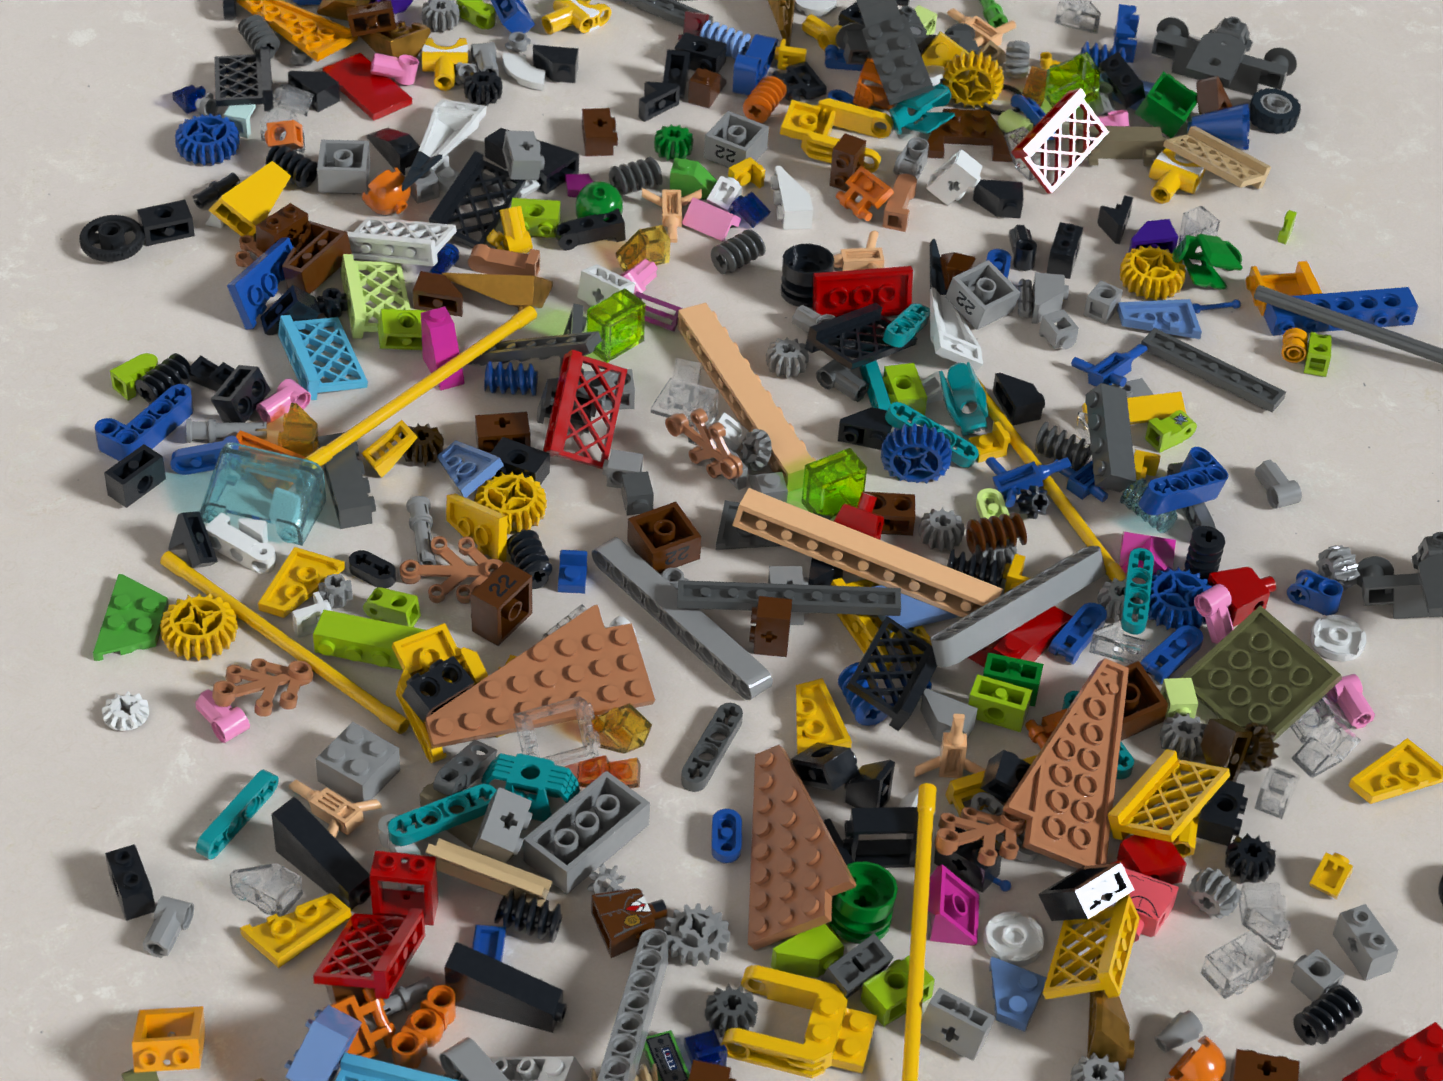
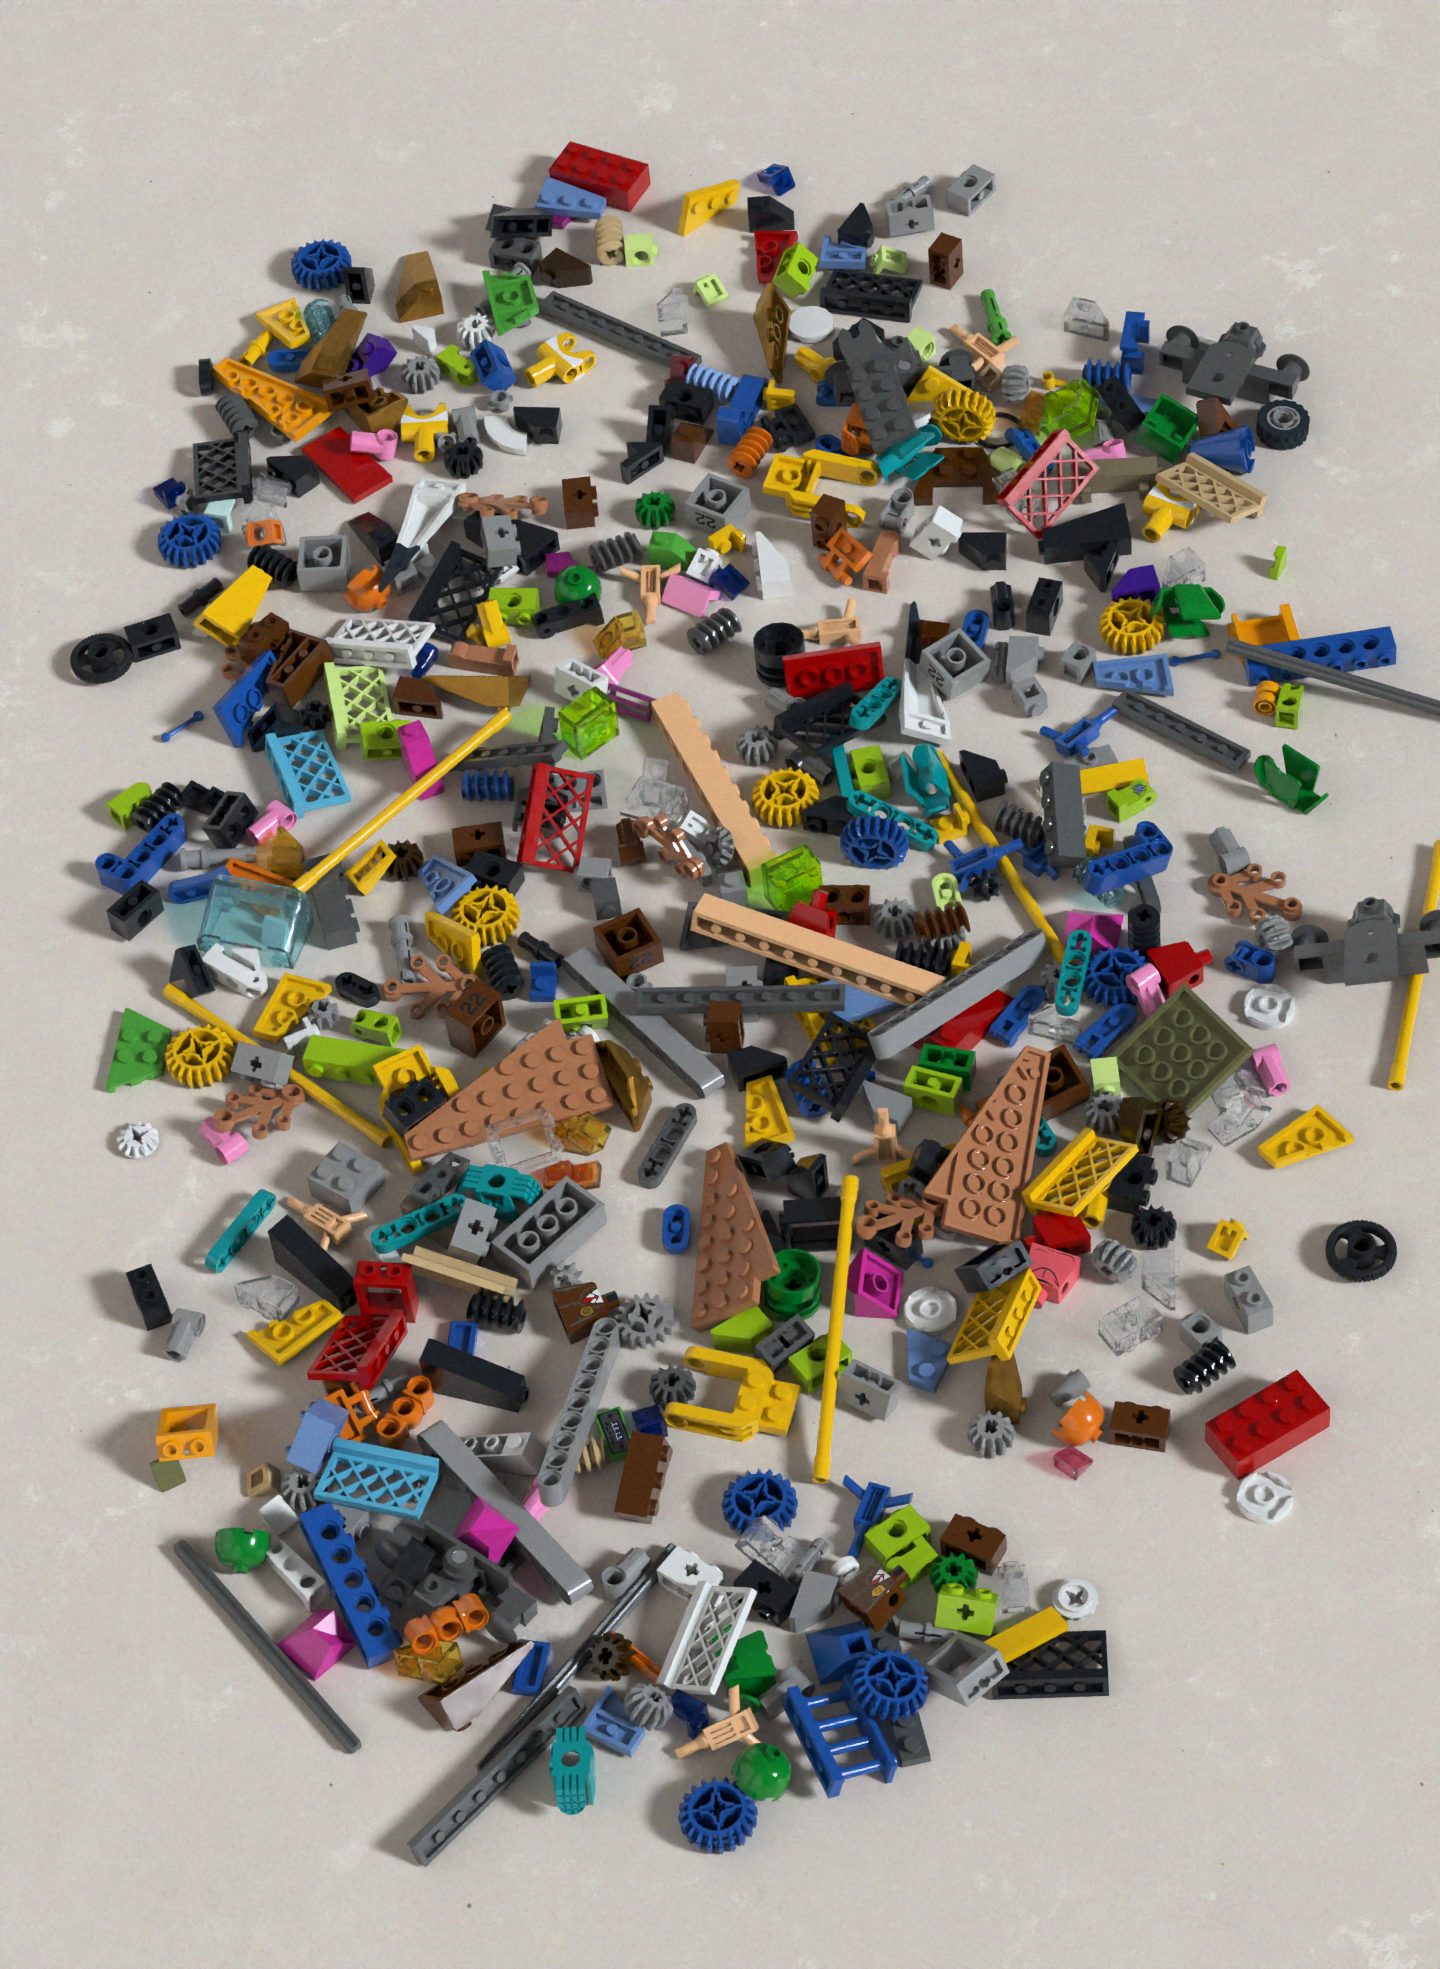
camera: 10 degrees right, 5 degrees up
none -> blue hinge [161,711,203,742]
none -> light grey brick [230,1041,295,1089]
none -> nougat plant [457,493,548,520]
none -> black pin [517,931,564,969]
none -> lime brick [552,994,608,1033]
none -> pearl gold wedge [595,1040,653,1132]
none -> reddish brown piece [616,818,646,867]
none -> black slope [727,1045,788,1092]
none -> yellow gear [752,767,819,828]
none -> black slope [1038,503,1132,565]
none -> nougat plant [1207,863,1302,925]
none -> green piece [1254,744,1329,815]

